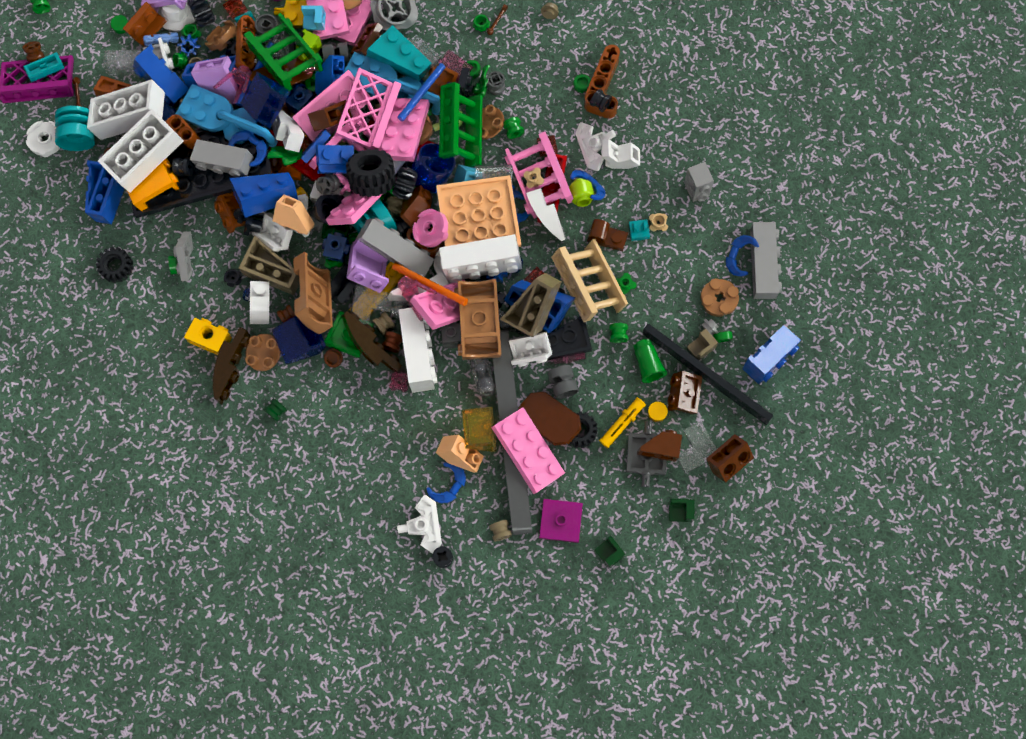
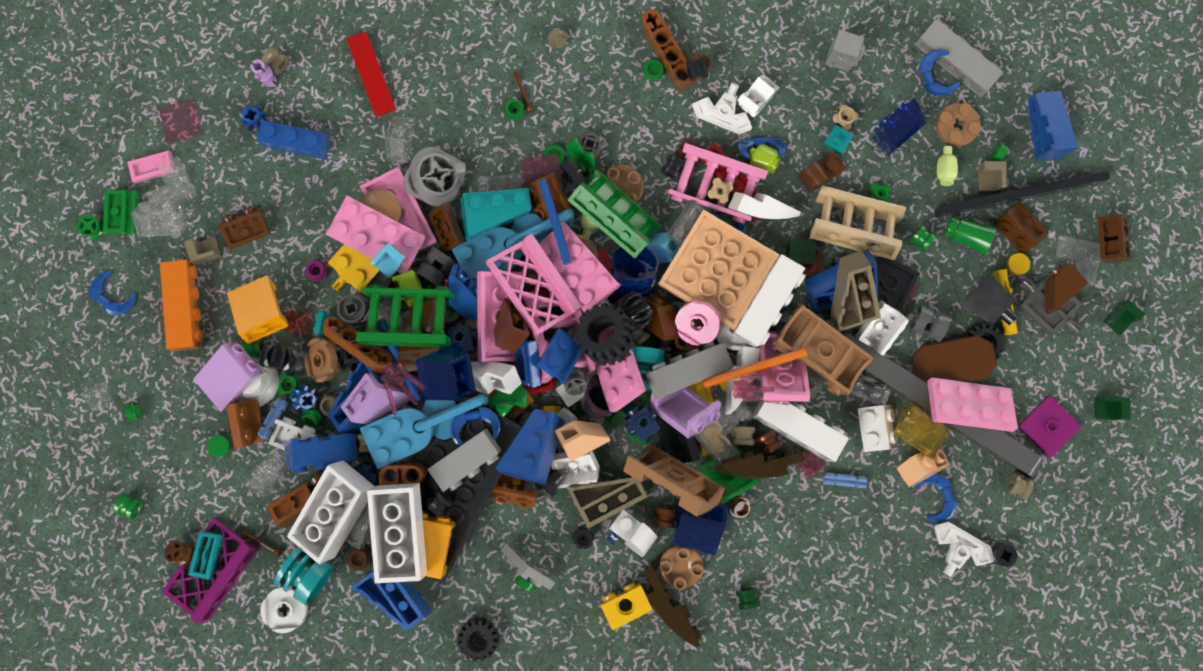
camera: 55 degrees left, 10 degrees up
green wheel [503,117,524,139] -> none
light grey plate [701,319,719,335] -> none
none -> black wheel [660,155,686,181]
none -> dark green panel [786,240,816,265]
none -> medium blue axle [823,472,867,488]
none -> white bracket [858,405,898,452]
none -> clear blue slope [872,98,926,156]
none -> yellowish green plant [937,146,958,186]
none -> black torso [961,273,1018,326]

